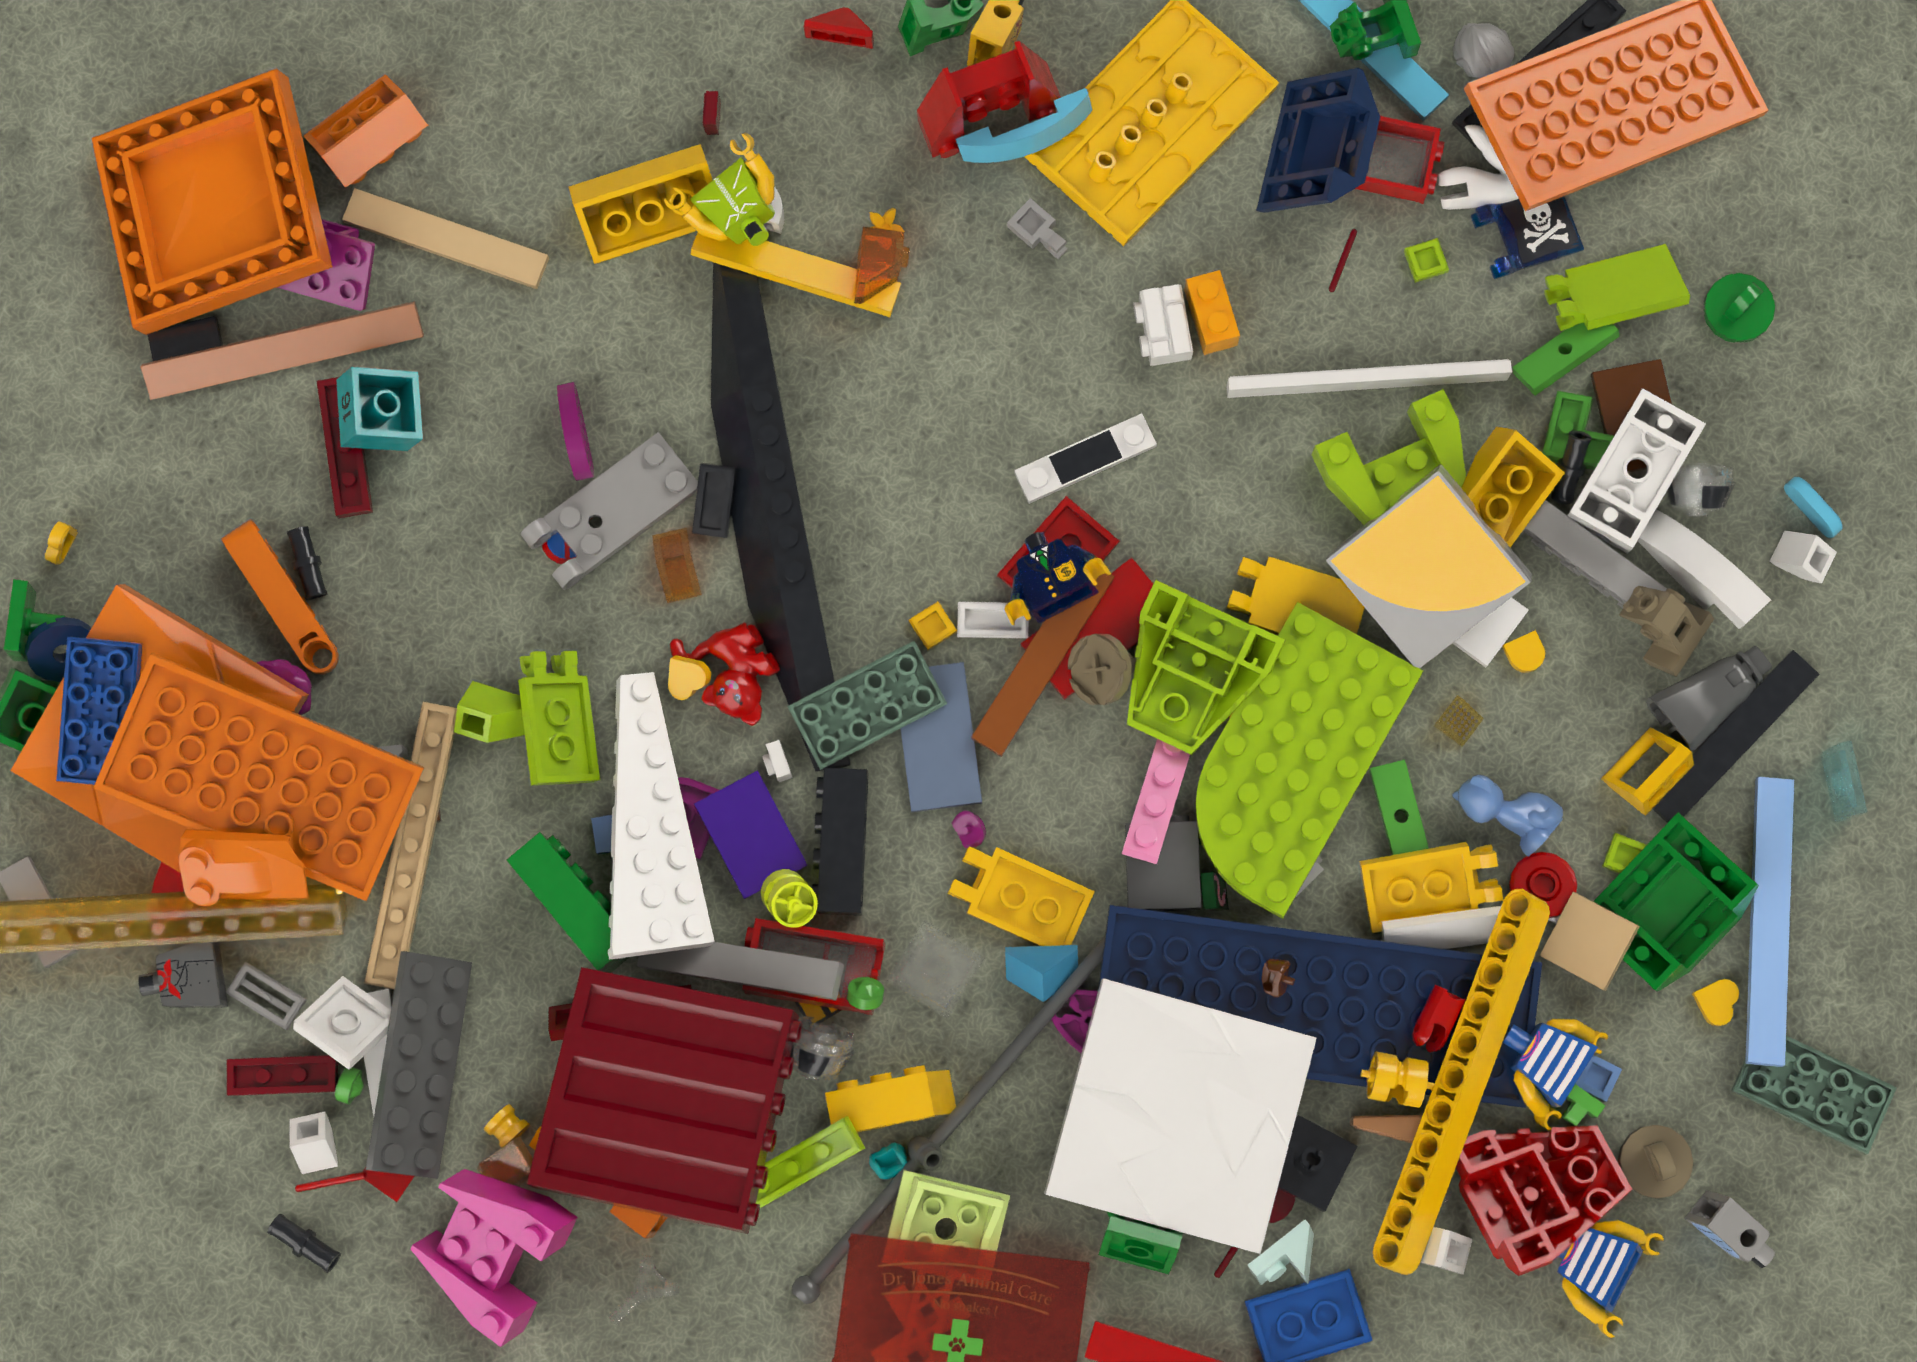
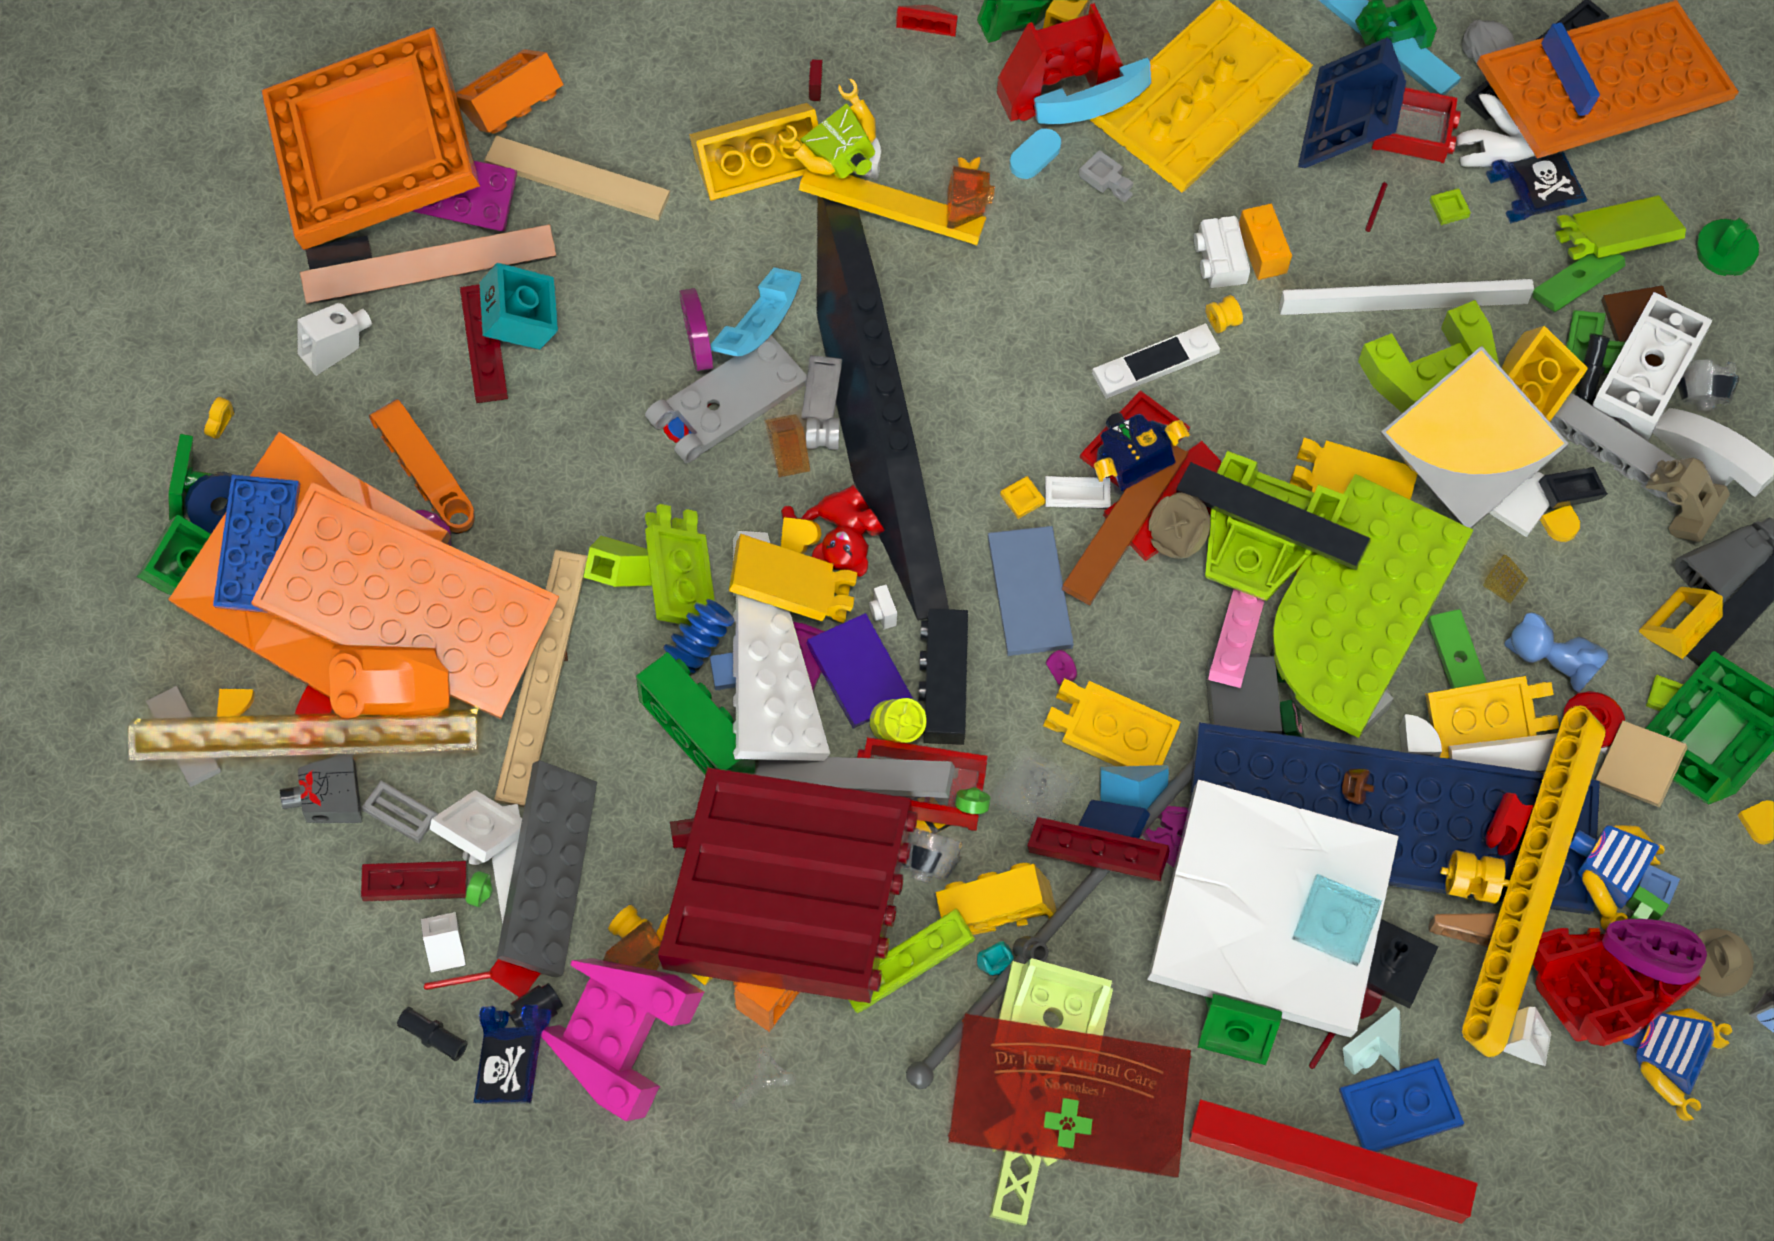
camera: 10 degrees left, 15 degrees down
black pin [287,526,328,600] -> none
sand green tile [787,641,947,770] -> none
none -> yellow tile [216,689,255,724]
none -> white torso [298,303,372,376]
none -> flag [473,1004,551,1104]
none -> black brick [508,983,563,1033]
none -> blue piece [663,599,735,673]
none -> medium azure slope [710,267,802,357]
none -> yellow tile [729,534,857,623]
none -> light grey wheel [806,417,839,450]
none -> medium azure tile [1010,129,1061,179]
none -> dark red plate [1027,817,1170,881]
none -> dark blue tile [1078,799,1150,839]
none -> black tile [1176,462,1371,570]
none -> yellow wheel [1206,295,1243,333]
none -> clear light blue tile [1292,874,1382,966]
none -> white brick [1399,714,1442,757]
none -> black tile [1539,467,1607,509]
none -> blue tile [1541,22,1600,116]
none -> magenta piece [1602,919,1707,985]

